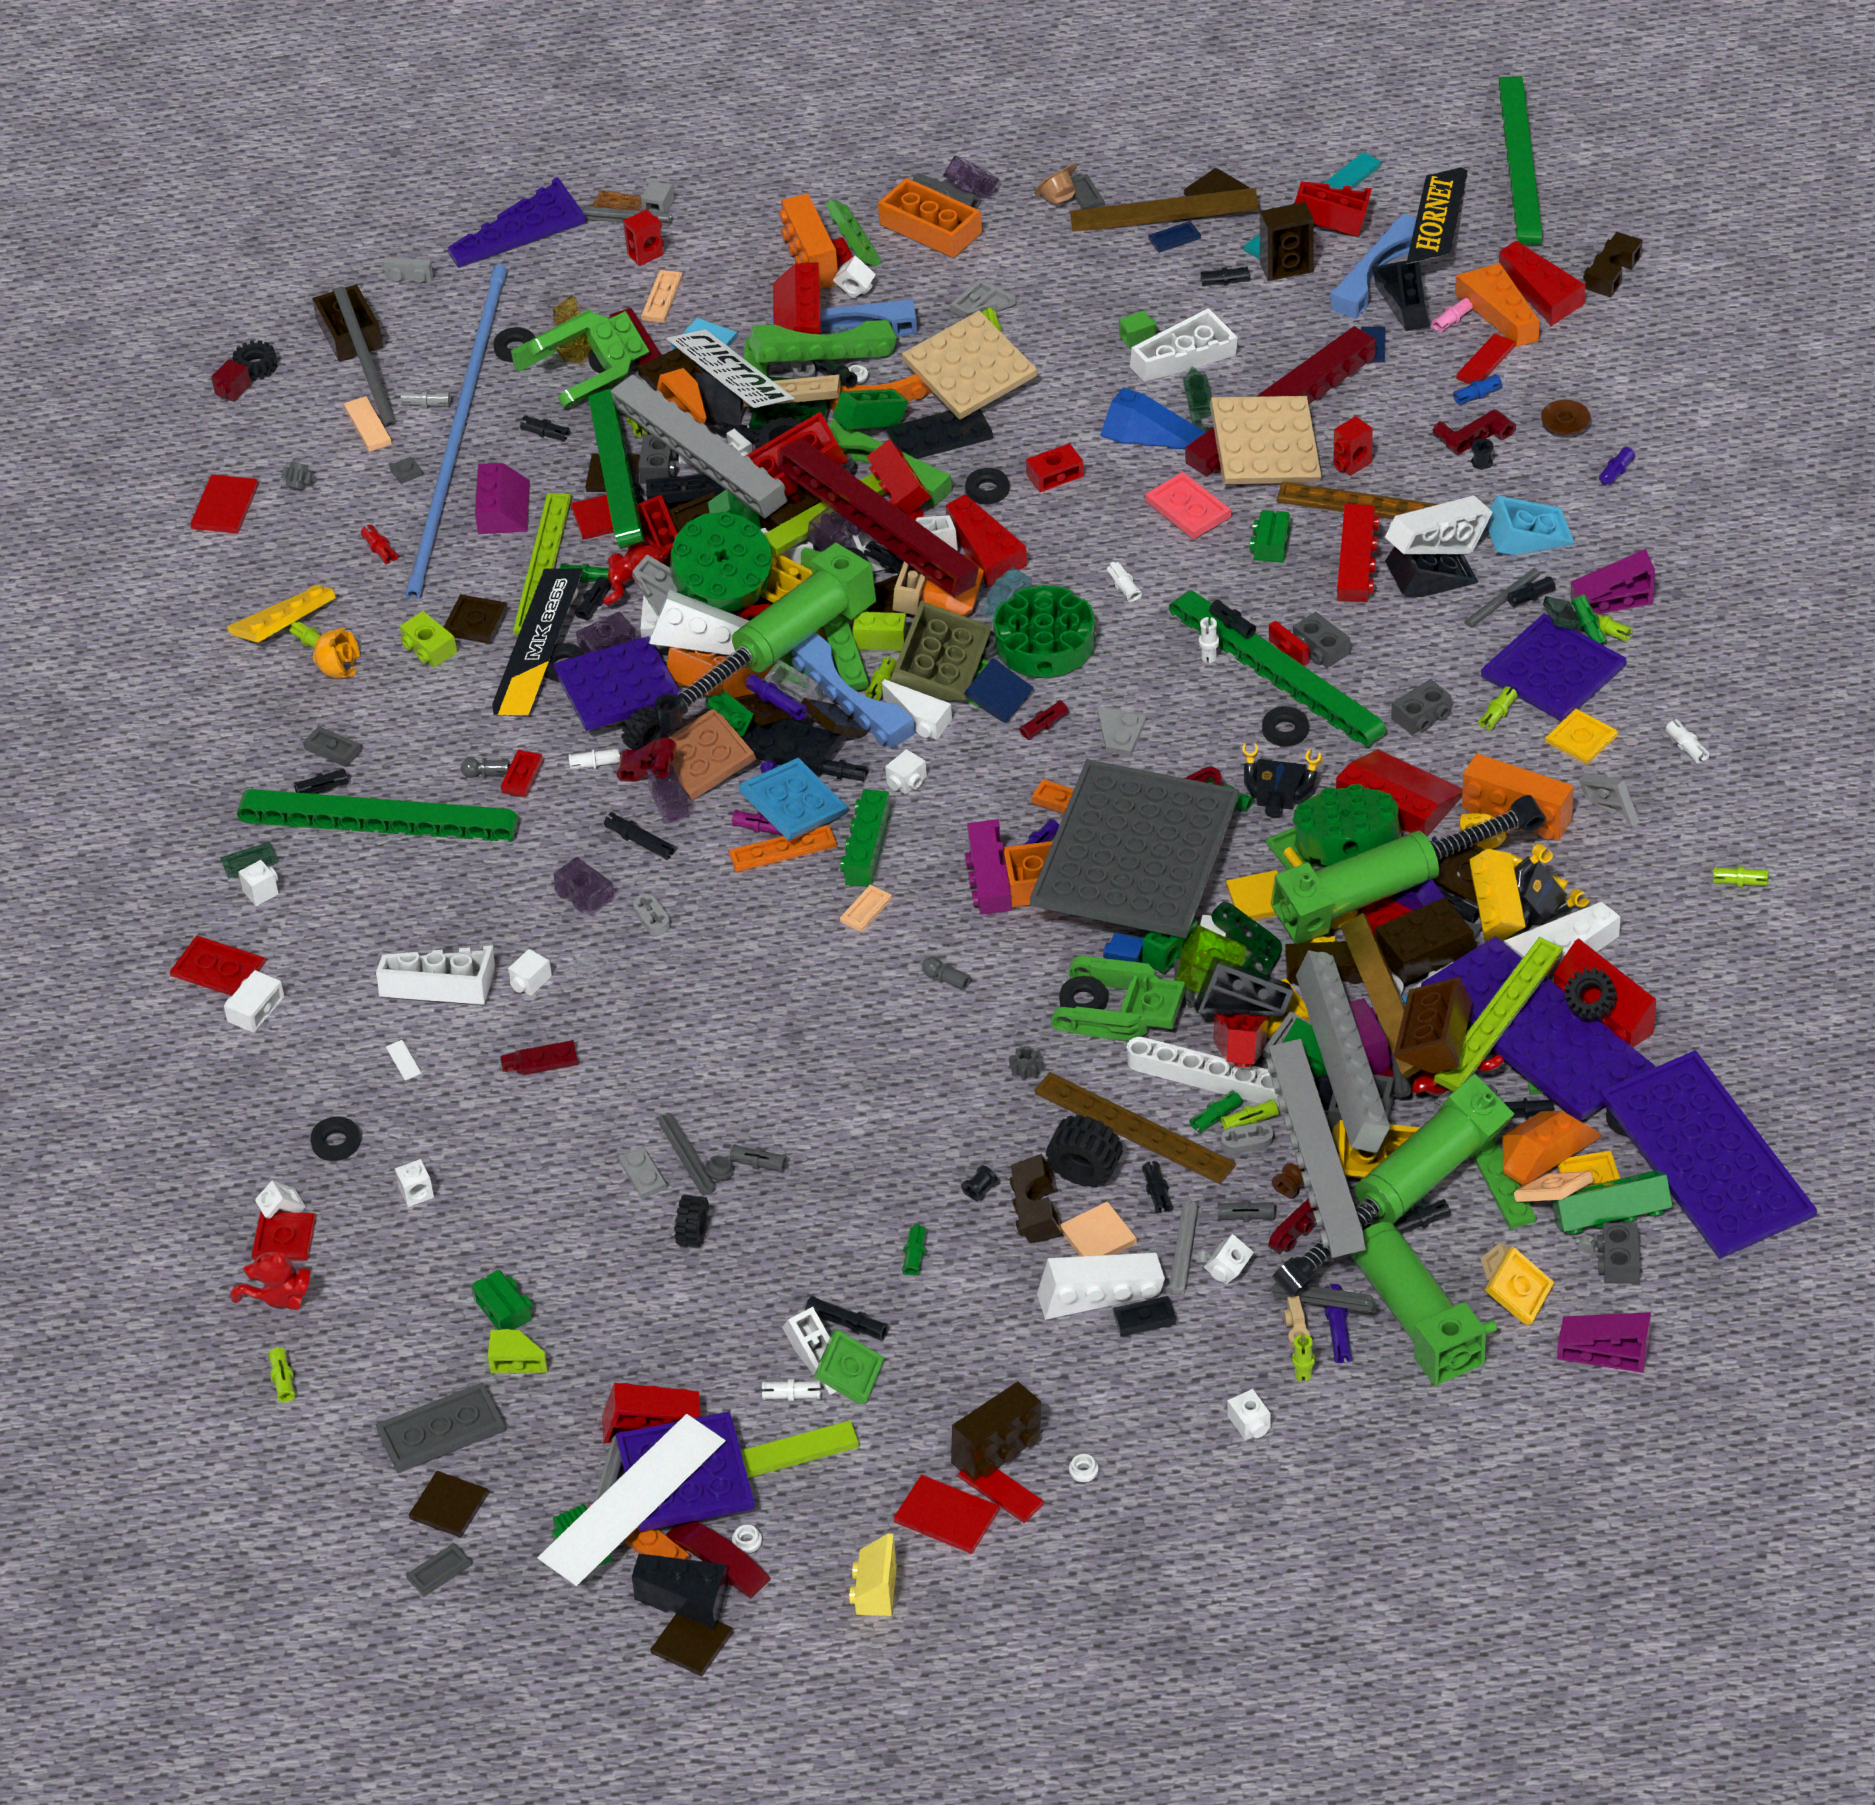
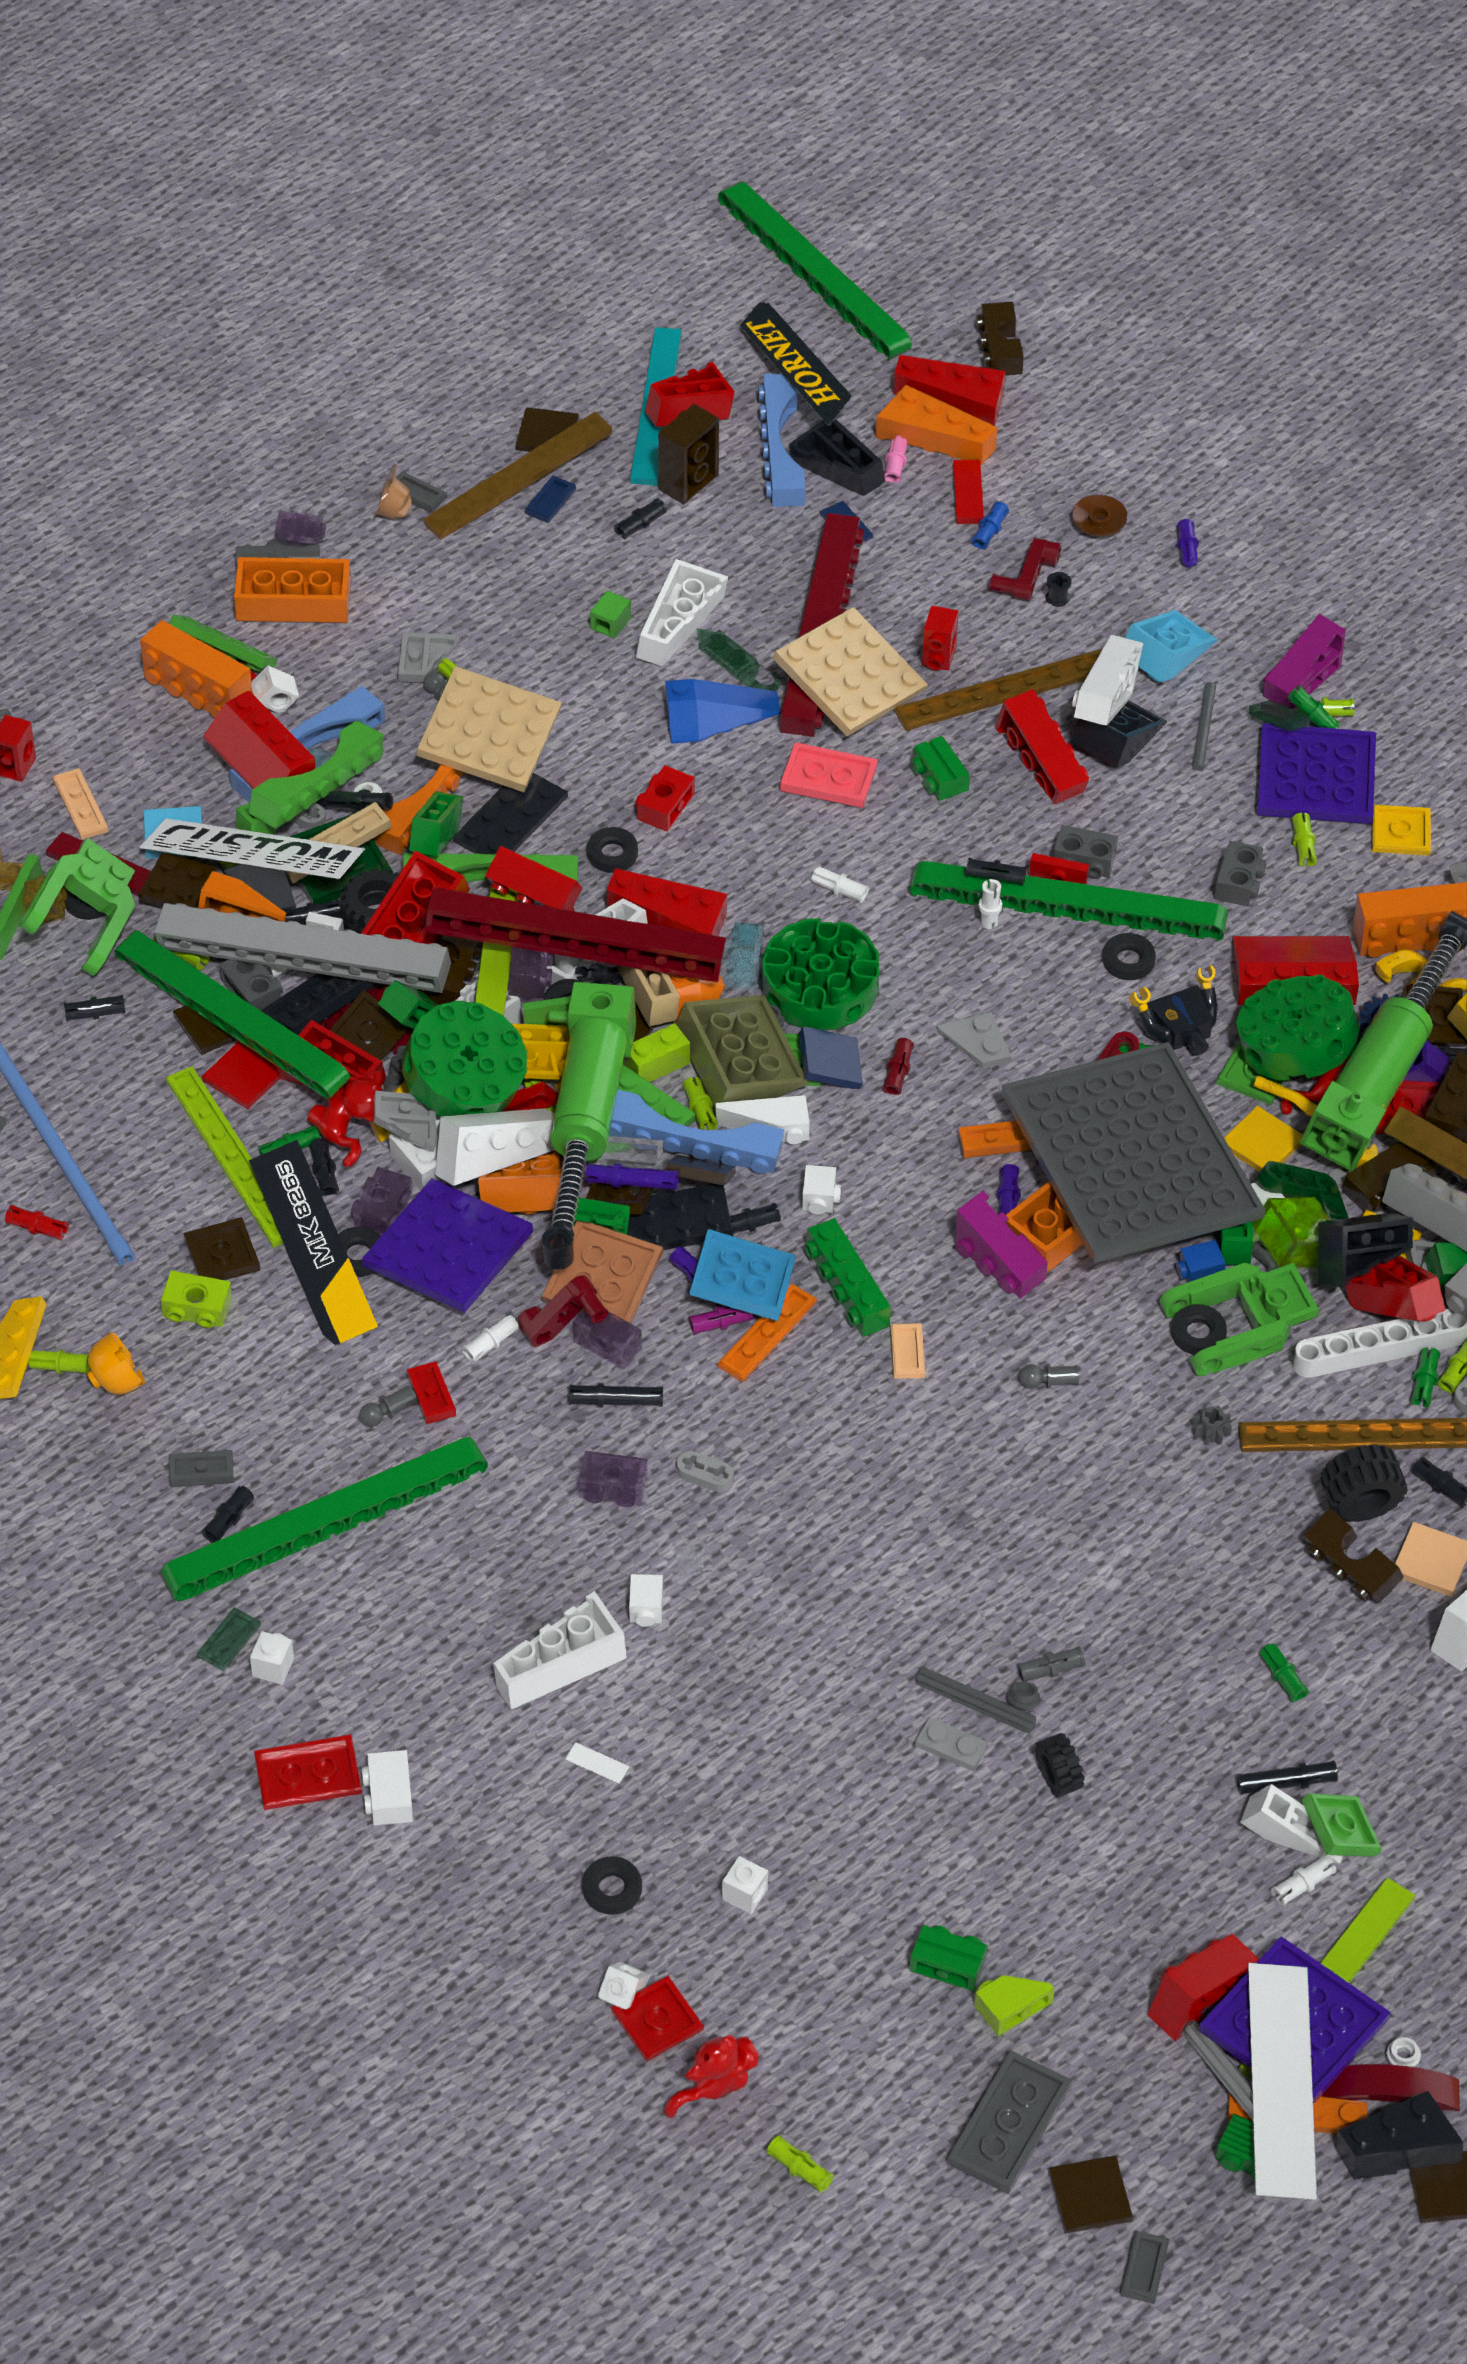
camera: 40 degrees left, 5 degrees up
magenta slope [475,463,530,534] -> none
dark red hinge [500,1040,578,1075] -> none
black tyre [621,706,669,750] -> none
black bush [961,1165,998,1202] -> none
black axle [1507,576,1556,606] -> none

